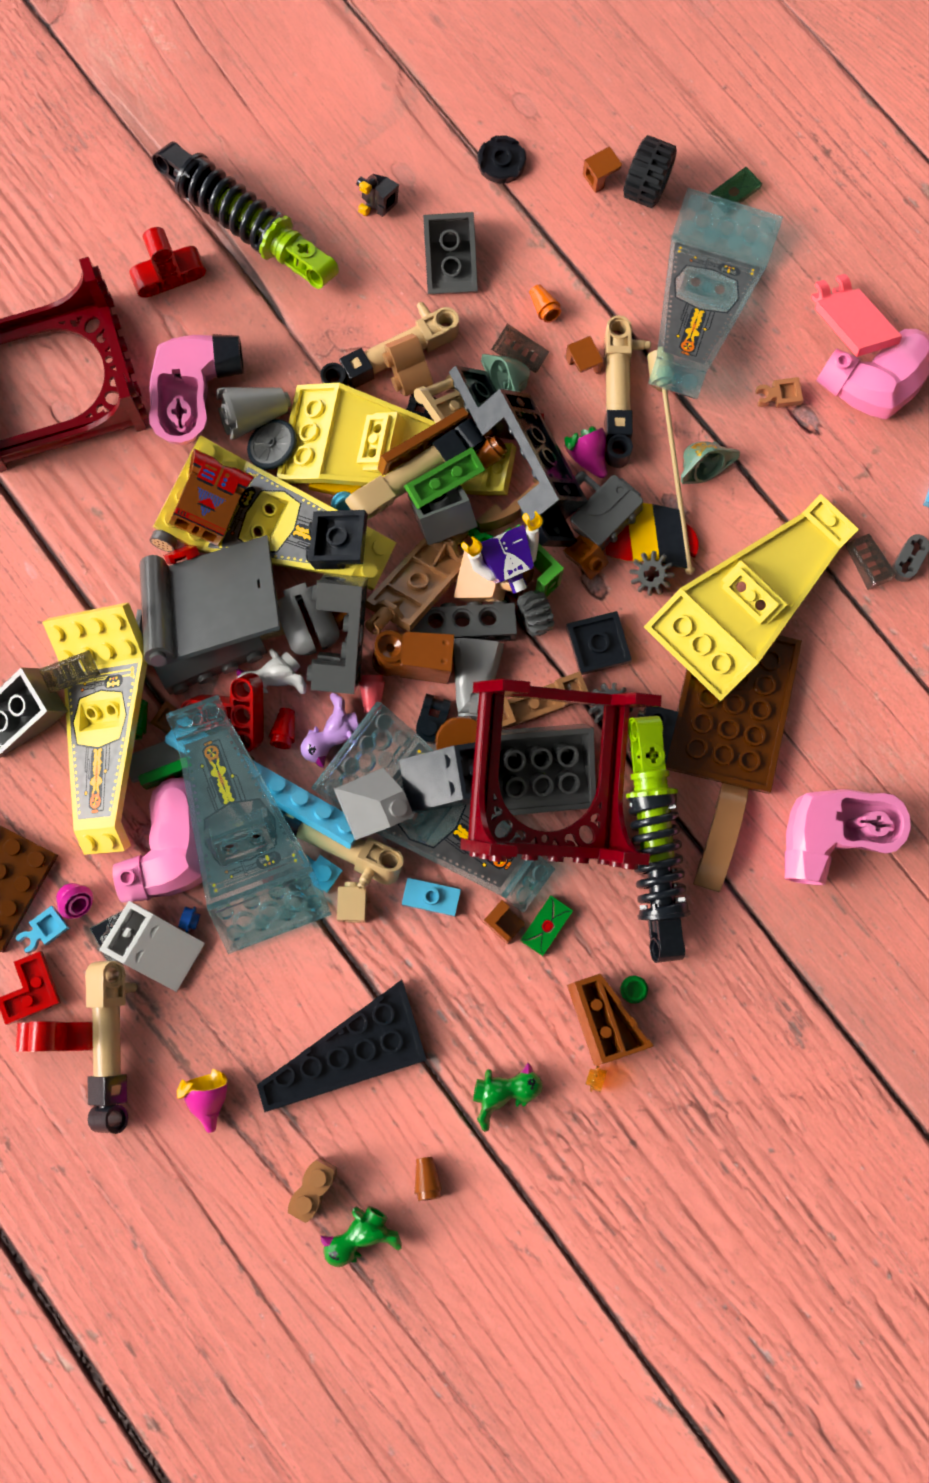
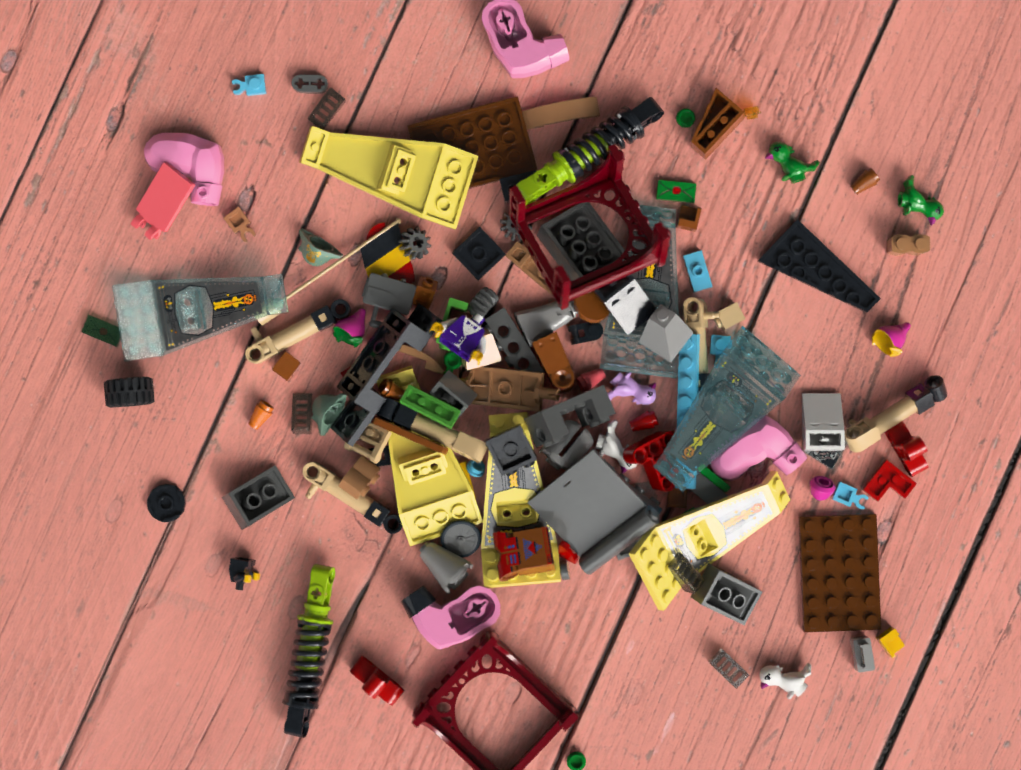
camera: 120 degrees left, 10 degrees up
blue plate [178,907,201,933] -> none
dark orange panel [583,146,622,193] -> none

